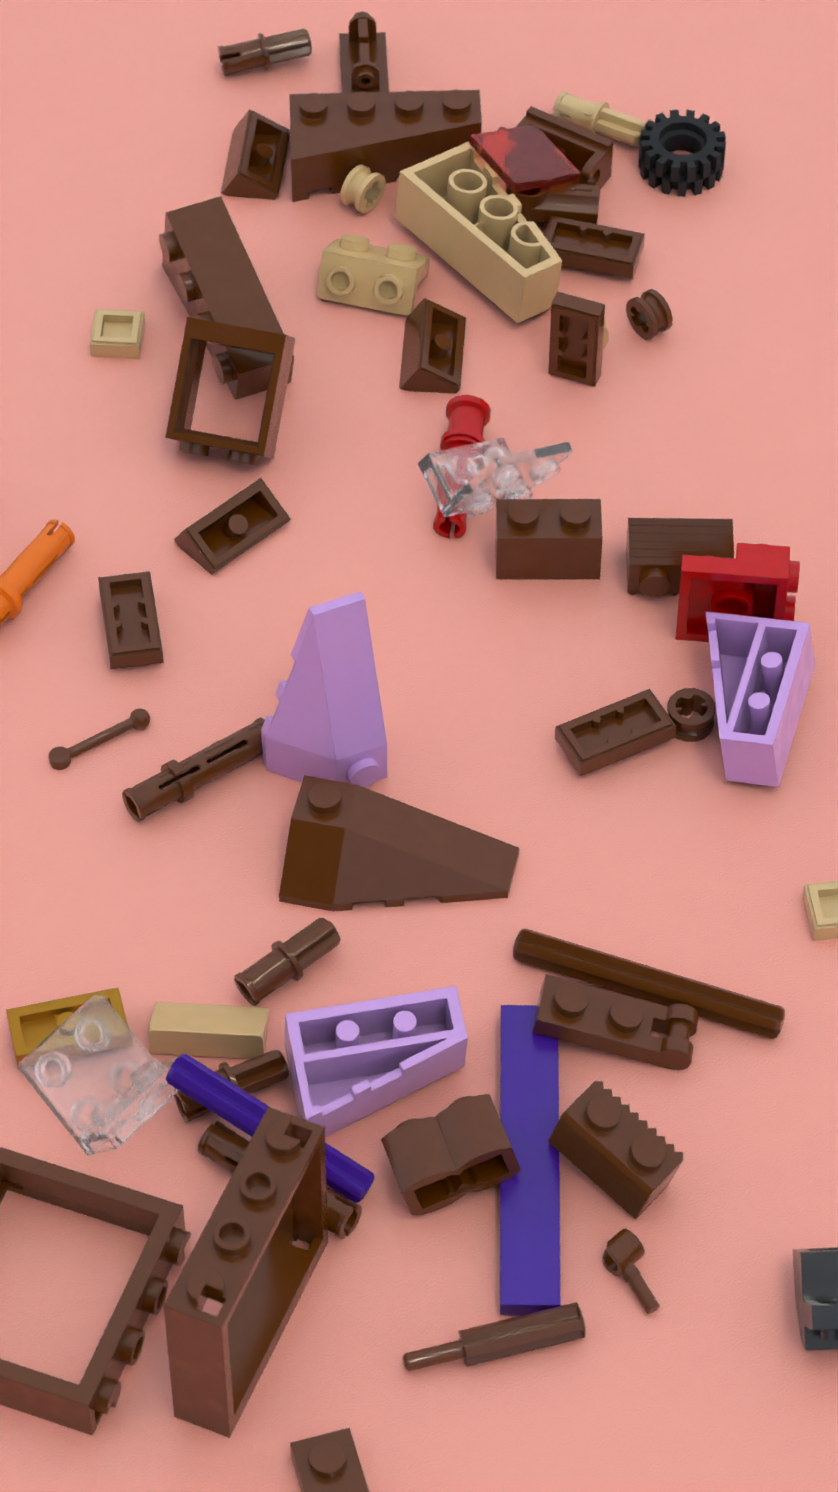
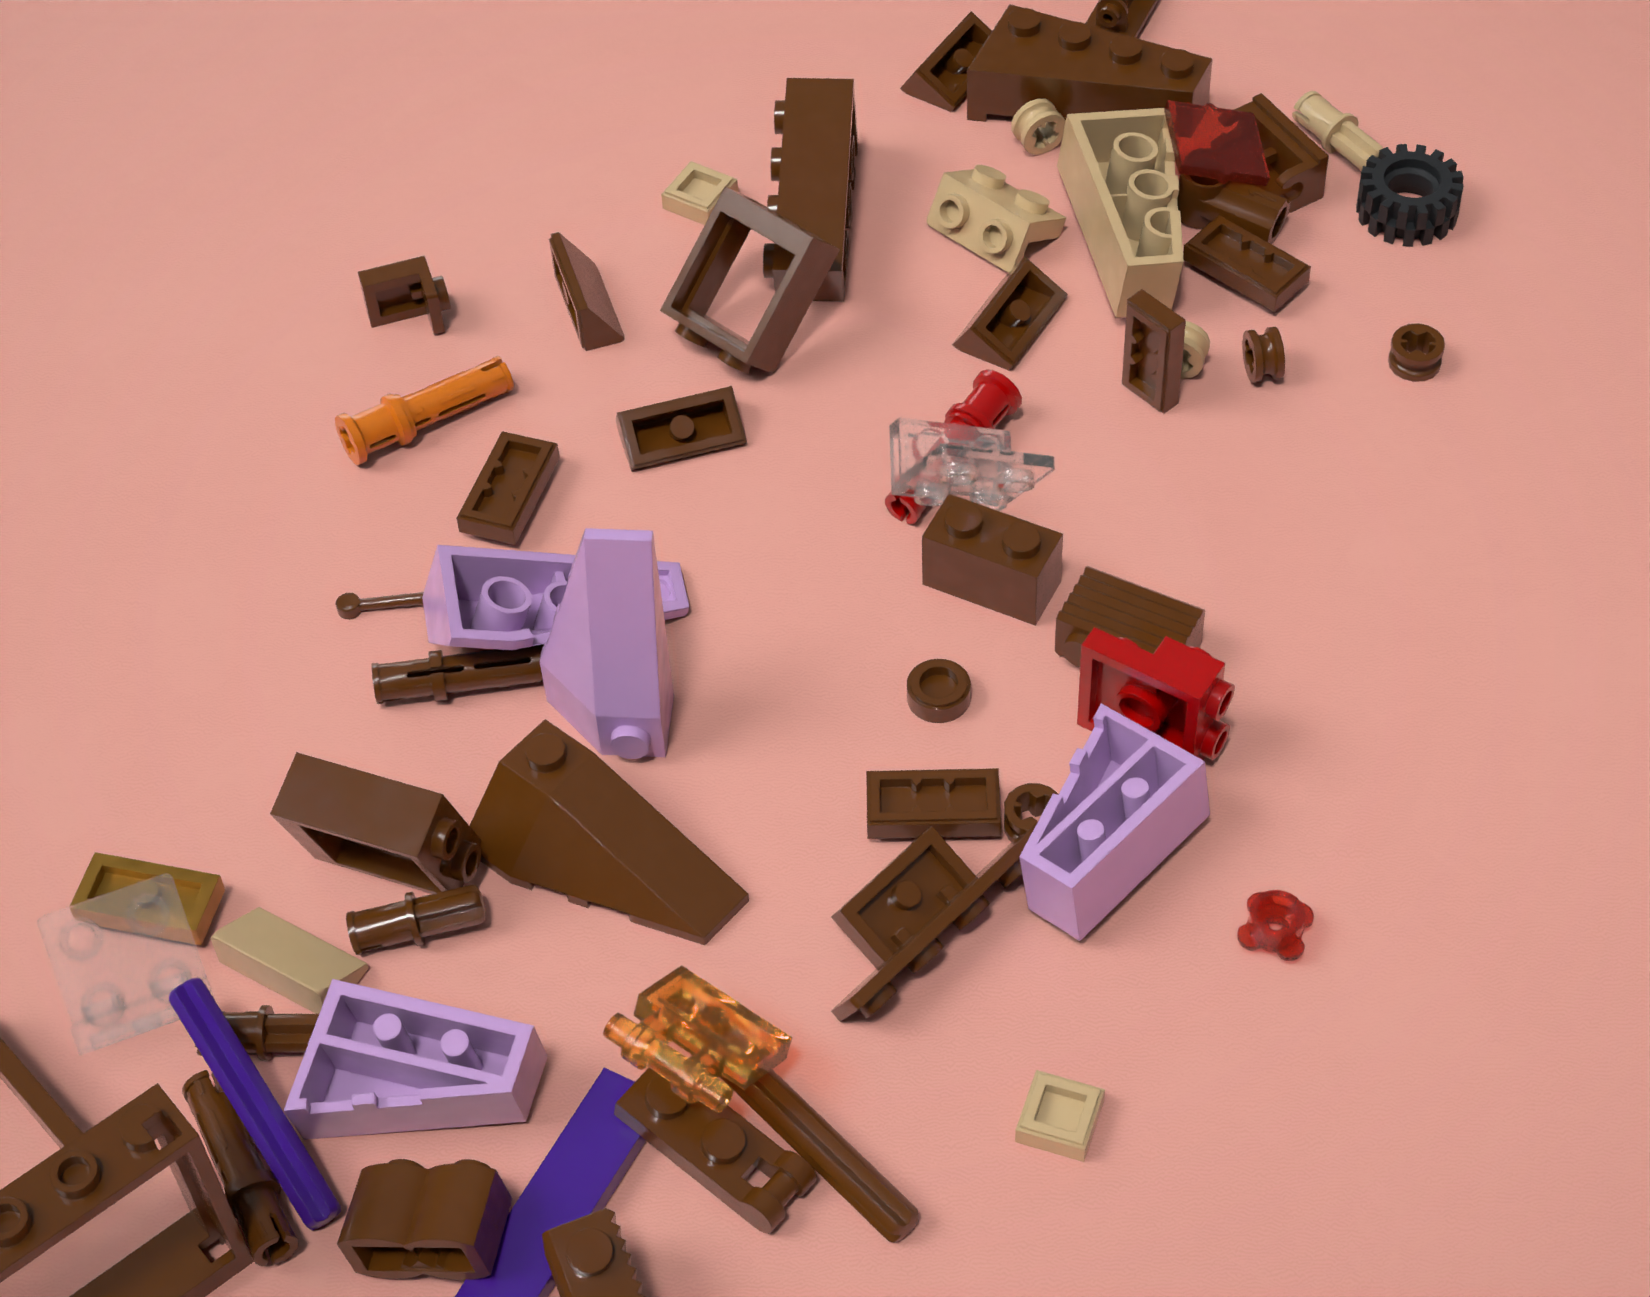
camera: 30 degrees right, 0 degrees up
none -> reddish brown window [270,752,481,894]
none -> lavender wedge [422,545,689,650]
none -> reddish brown slope [549,232,625,351]
none -> clear orange plate [603,965,792,1113]
none -> reddish brown bracket [831,826,1035,1022]
none -> reddish brown tile [907,659,971,723]
none -> reddish brown bush [1388,323,1445,382]

